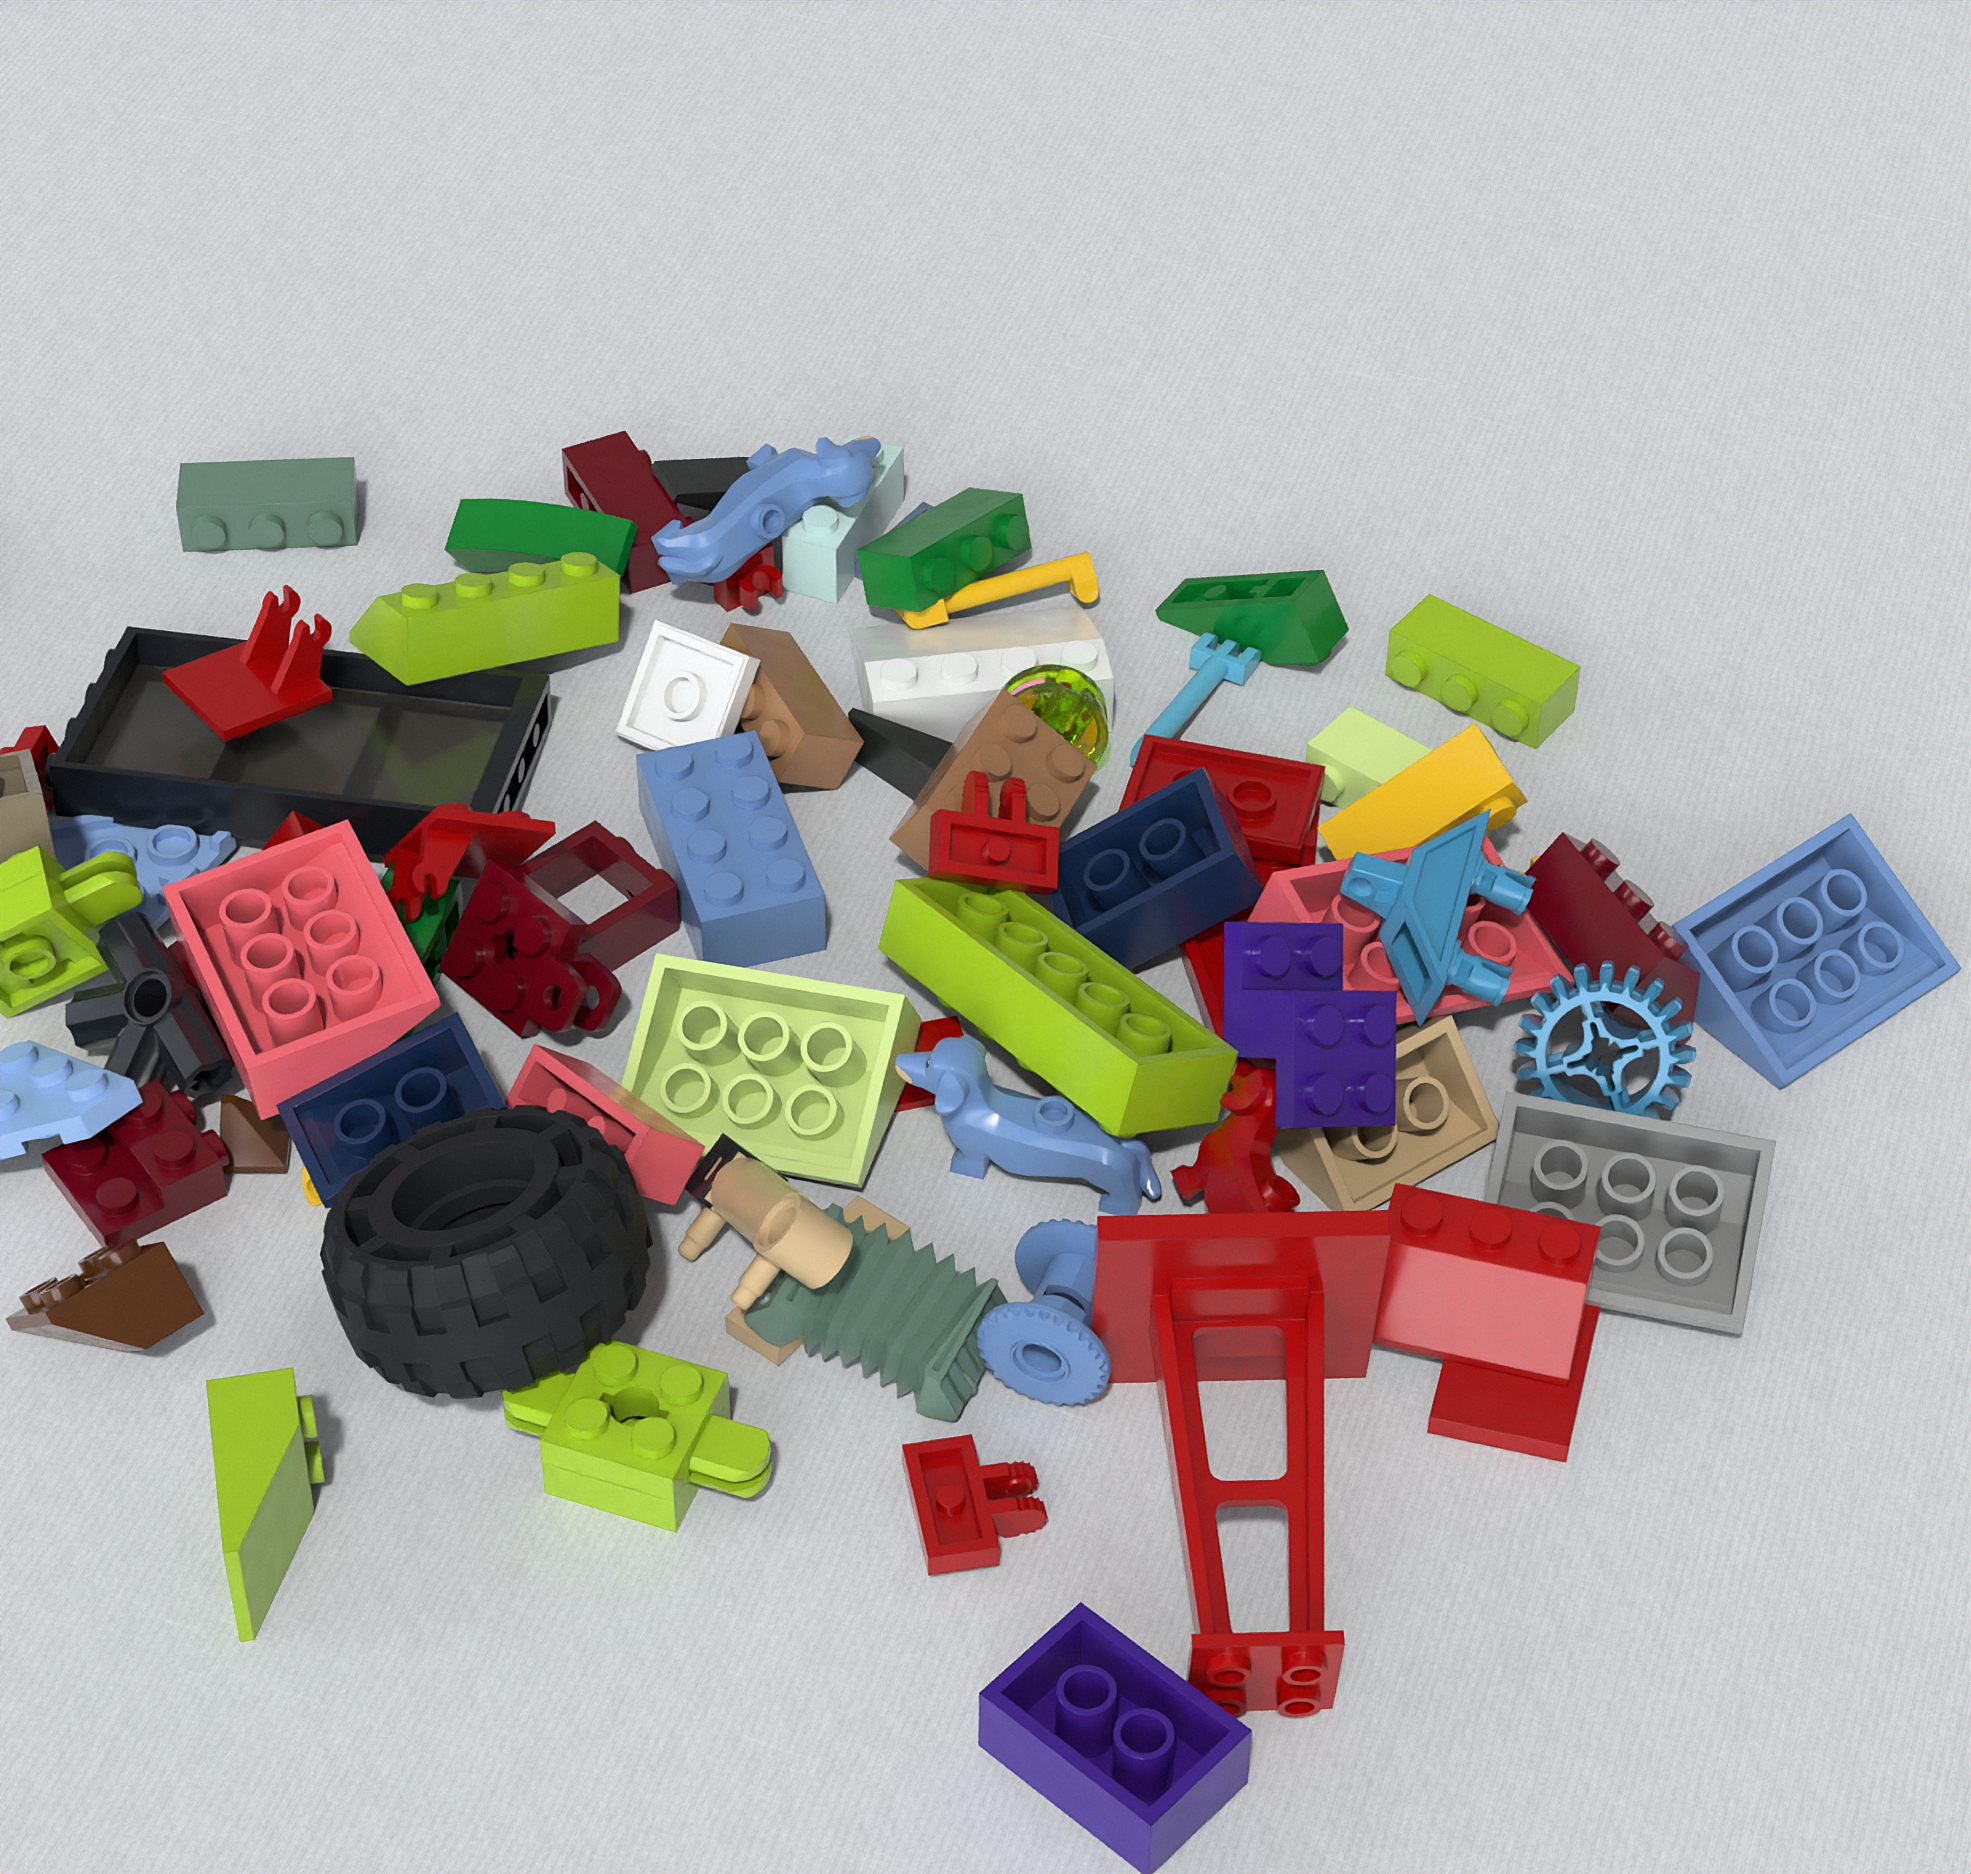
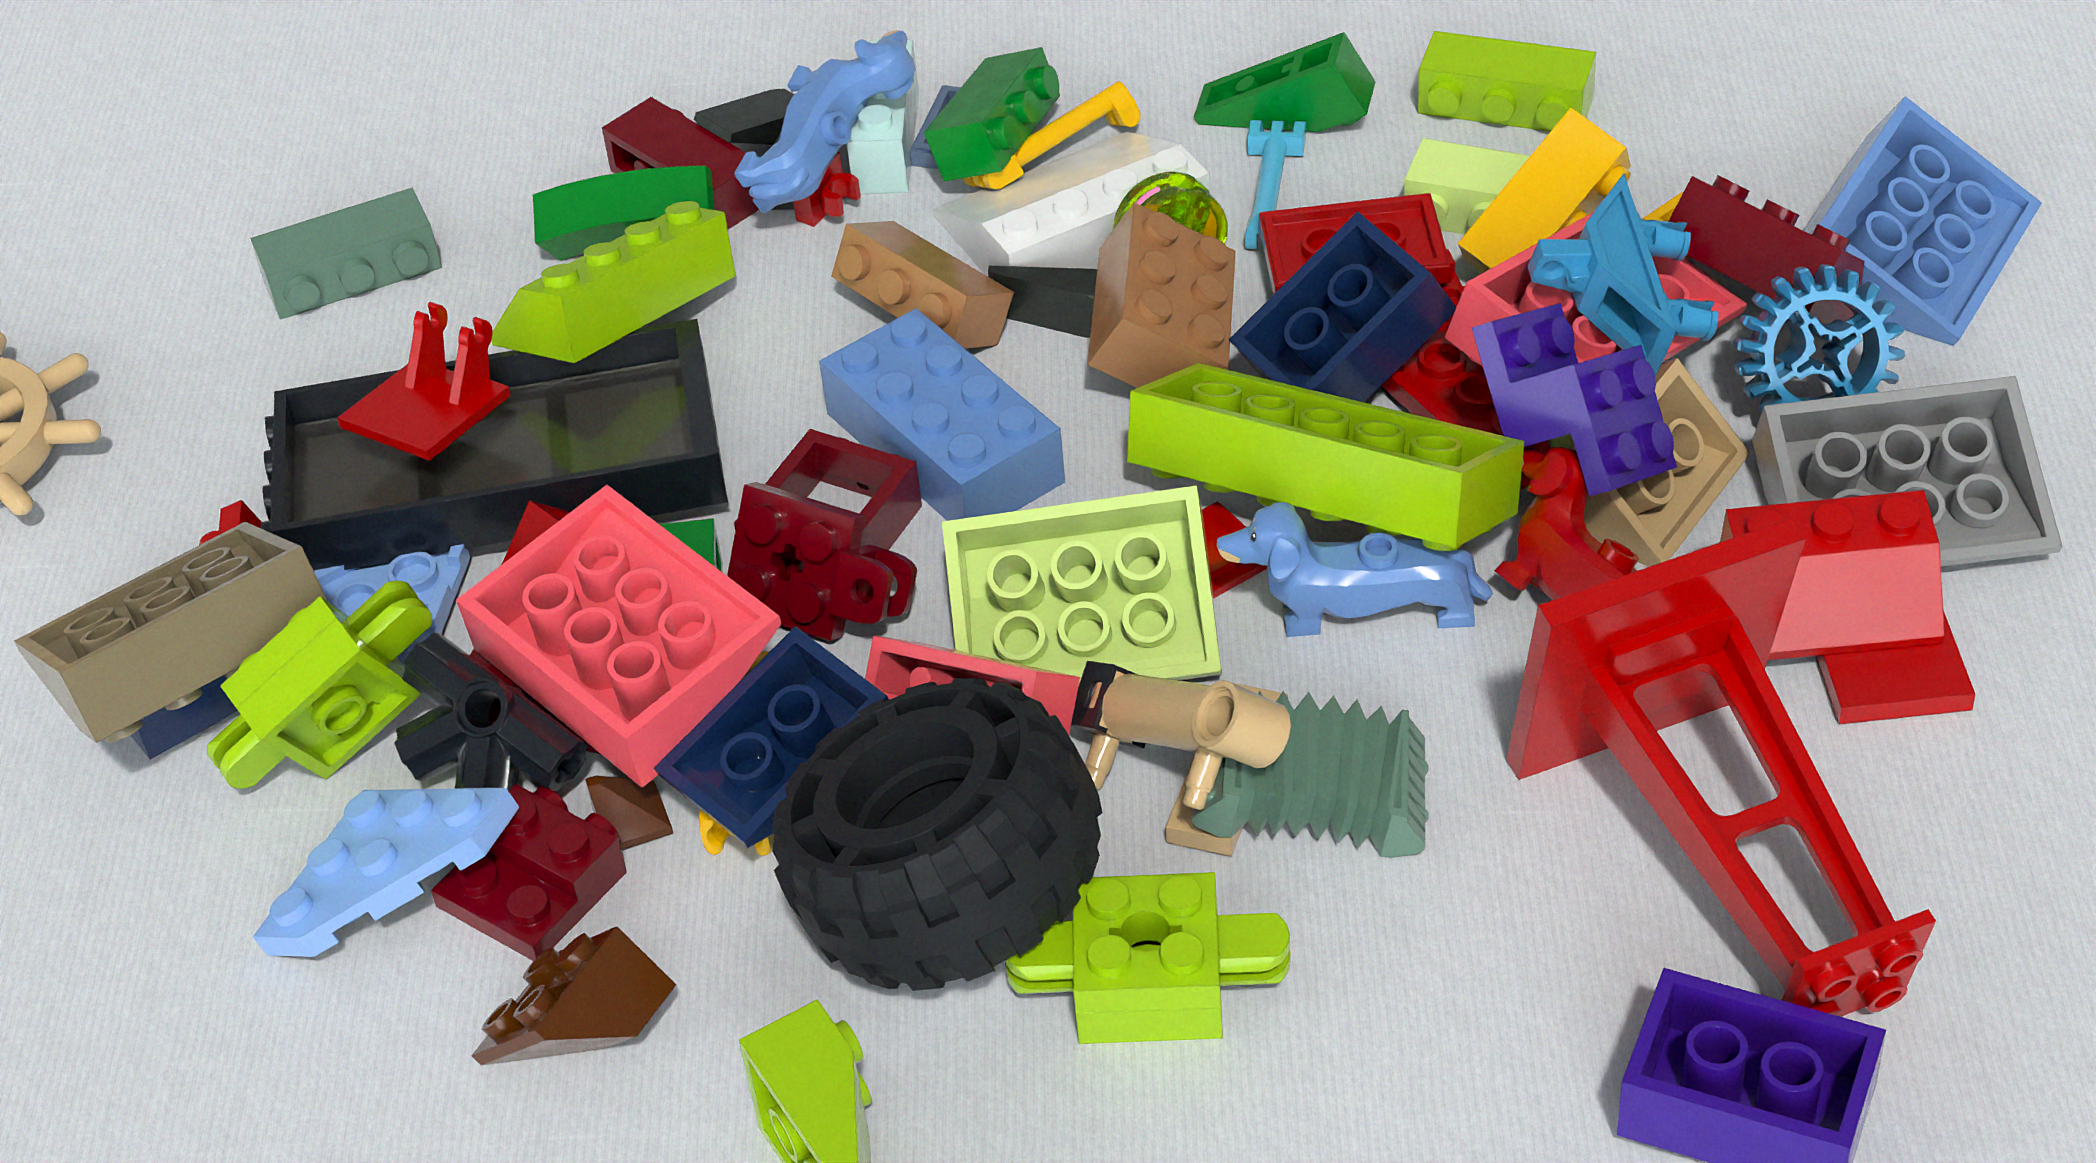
camera: 15 degrees left, 0 degrees up
red plate [384,803,556,924] -> none
white tile [614,620,761,751] -> none
red hinge [902,1434,1048,1576] -> none
red hinge [928,771,1060,896] -> none
medium blue hose [977,1218,1111,1406] -> none

